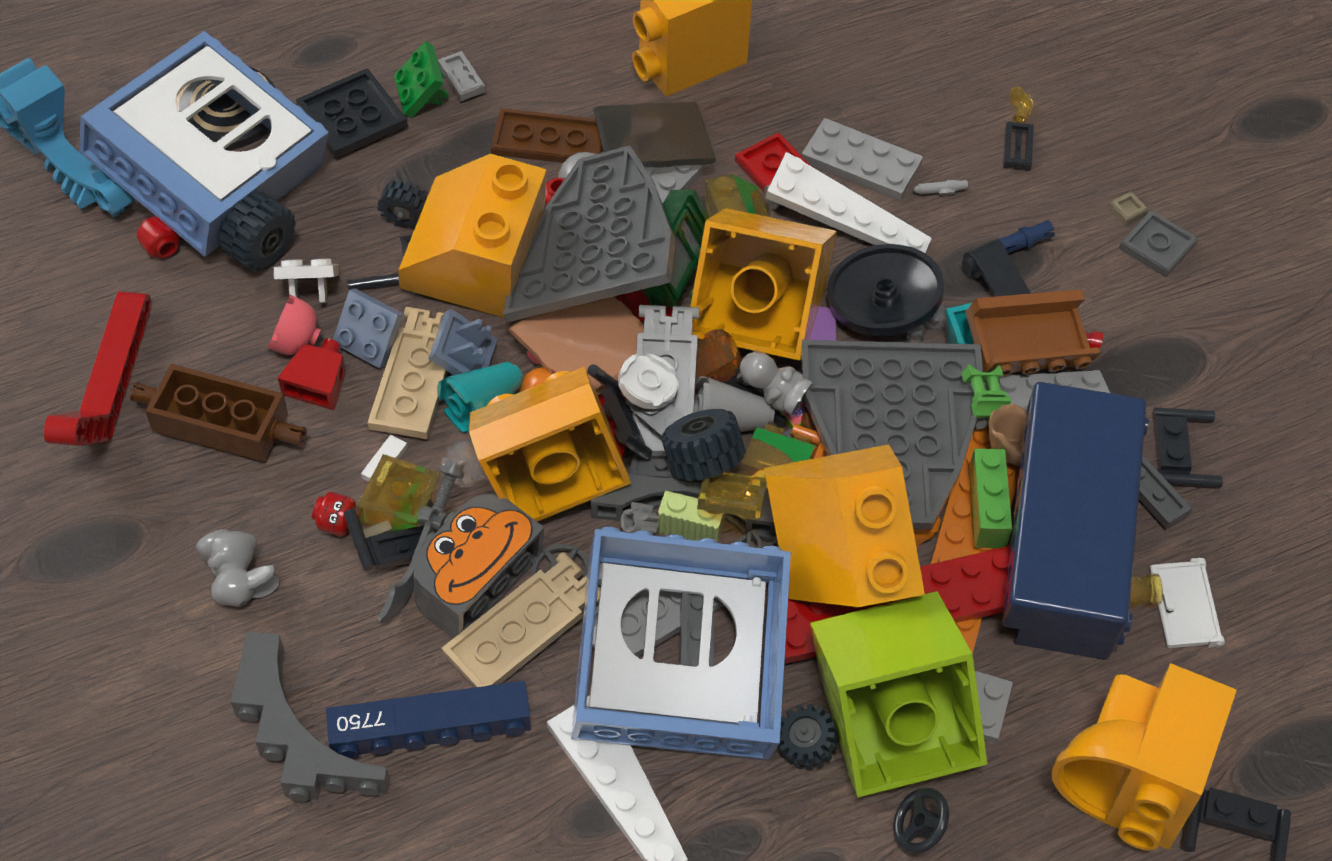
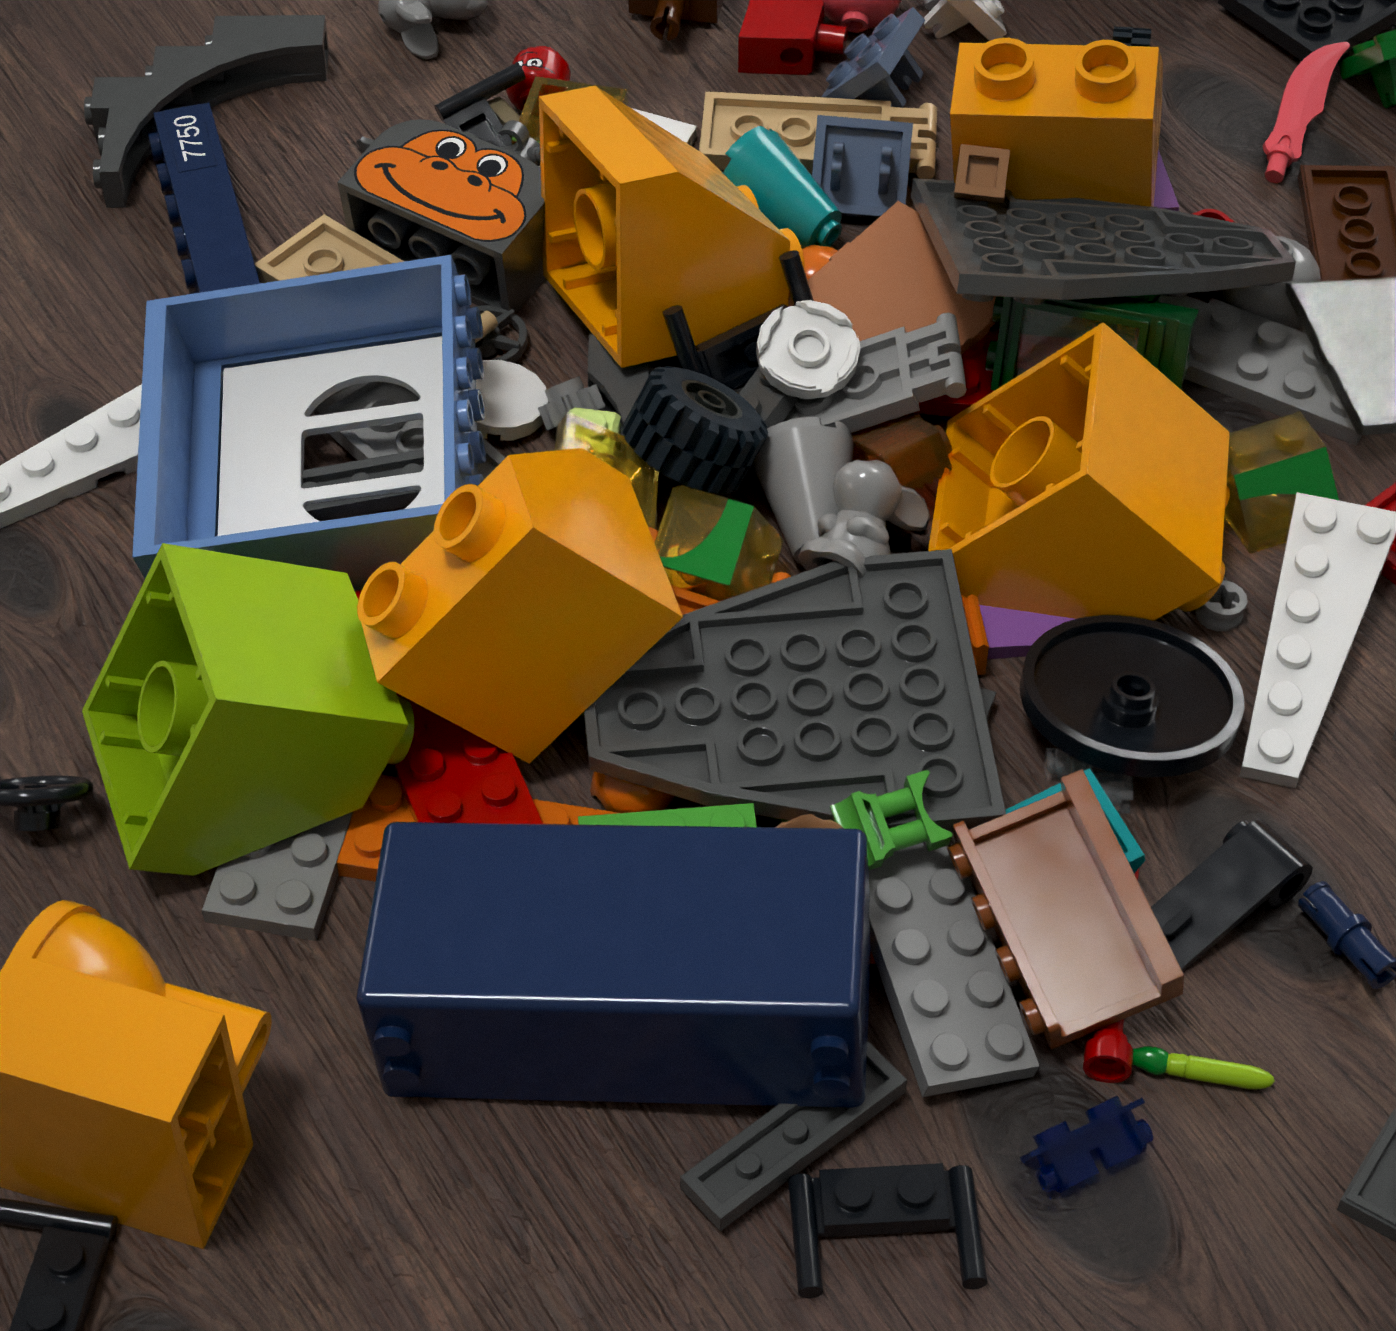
camera: 85 degrees right, 5 degrees down
clear yellow wheel [1130,573,1163,606] -> none
white door [1149,558,1225,648] -> none
none -> medium nougat tile [954,144,1010,203]
none -> clear blue hinge [1020,1096,1153,1193]
none -> lime piece [1132,1046,1275,1089]
none -> coral sword [1263,42,1350,183]

